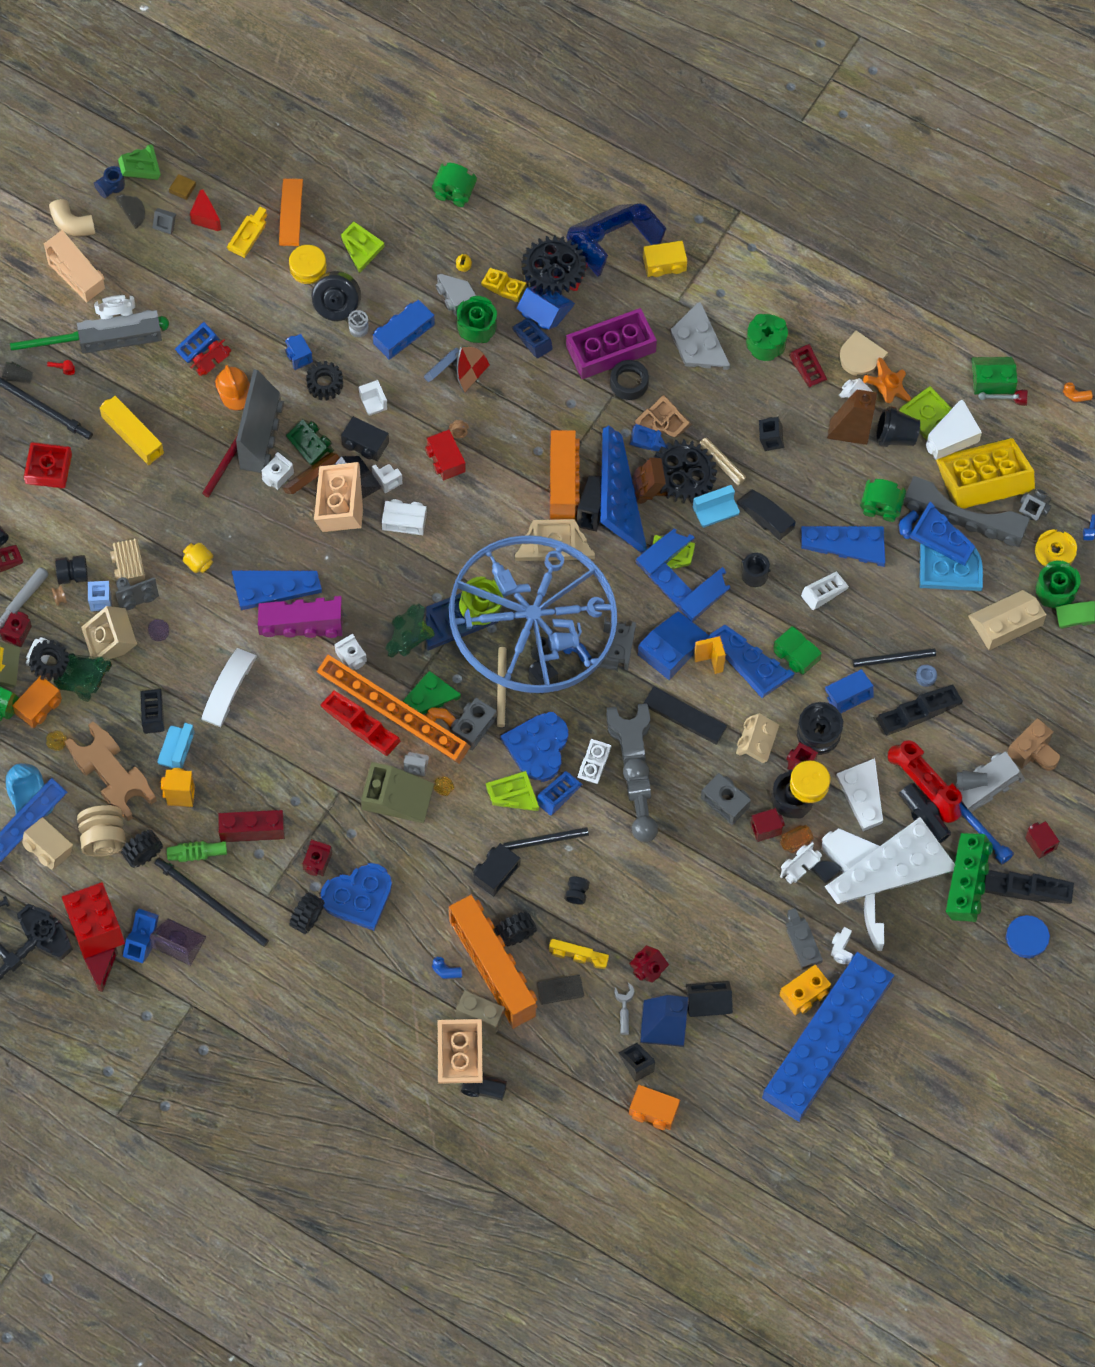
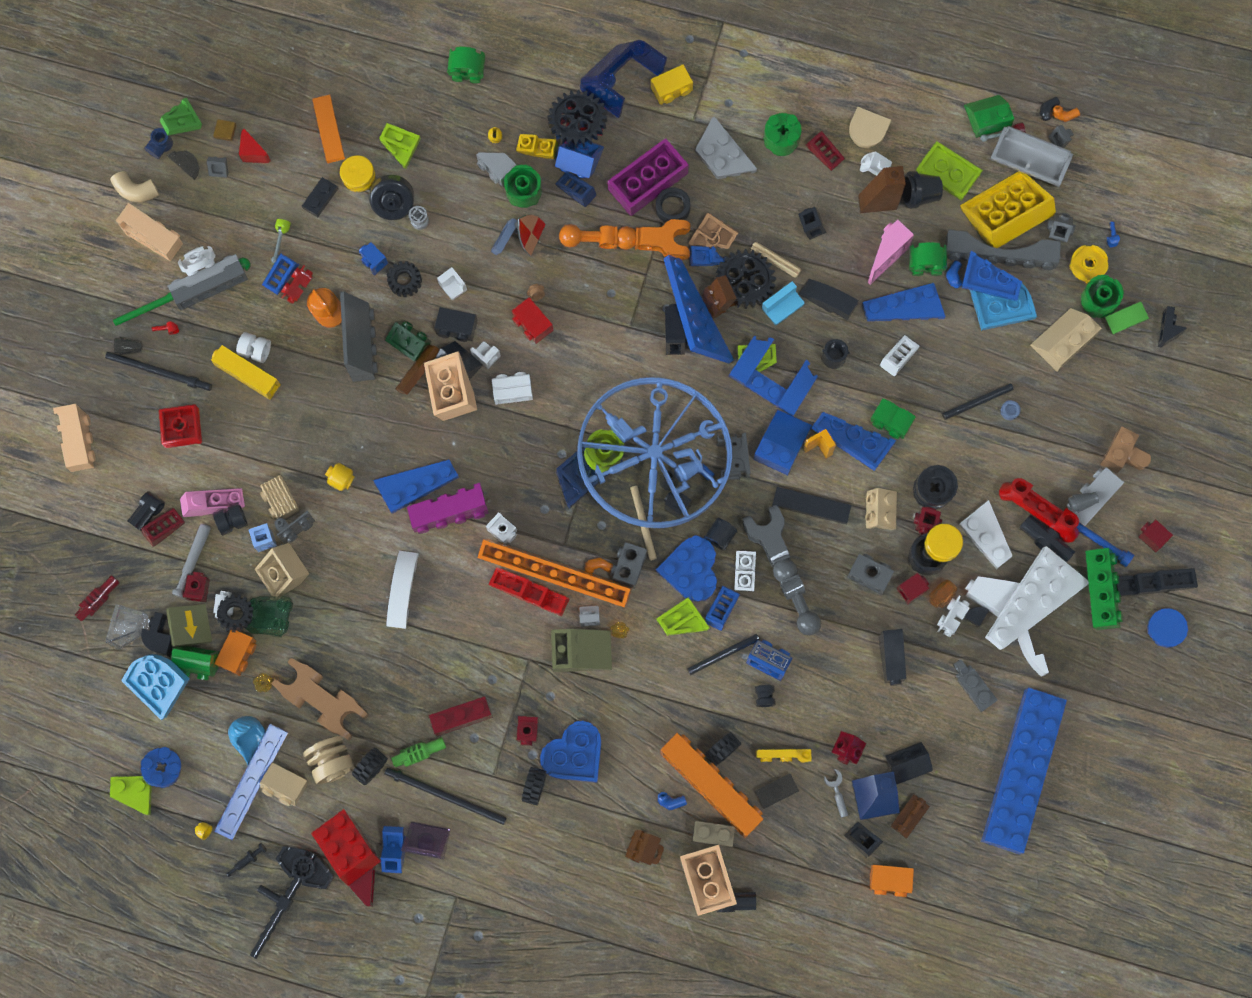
camera: 10 degrees left, 10 degrees up
medium nougat bush [51,585,67,606] -> none
black slope [140,689,165,734] -> none
clear purple tile [148,619,169,641] -> none
medium azure panel [157,723,194,769] -> none
light orange brick [161,768,195,807] -> none
dark red bar [202,434,238,498] -> none
yellow hinge [227,207,268,258] -> none
white brick [261,452,294,490] -> none
blue brick [373,299,435,360] -> none
clear green shield [385,603,435,658] -> none
green wing [403,671,461,714] -> none
black brick [473,843,521,897] -> none
tan wing [515,519,595,561] -> none
orange brick [550,430,580,520] -> none
light orange brick [779,964,831,1016] -> none
blue hinge [825,669,874,713] -> none
white bracket [831,927,854,965] -> none
orange animal [863,357,911,404] -> none
black slope [876,684,963,736] -> none
white slope [926,400,982,460] -> none
none -> bright pink slope [180,488,245,517]
none -> white wheel [236,332,271,363]
none -> hinge [271,219,291,264]
none -> black plate [302,177,338,218]
none -> orange piece [559,219,691,260]
none -> reddish brown piece [625,830,664,865]
none -> black piece [704,518,737,551]
none -> blue slope [746,640,793,681]
none -> bright pink slope [868,220,914,285]
none -> black slope [878,629,906,686]
none -> reddish brown hinge [890,795,930,839]
none -> light grey container [990,126,1073,187]
none -> black arm [1039,97,1060,121]
none -> dark grey tile [1048,125,1074,148]

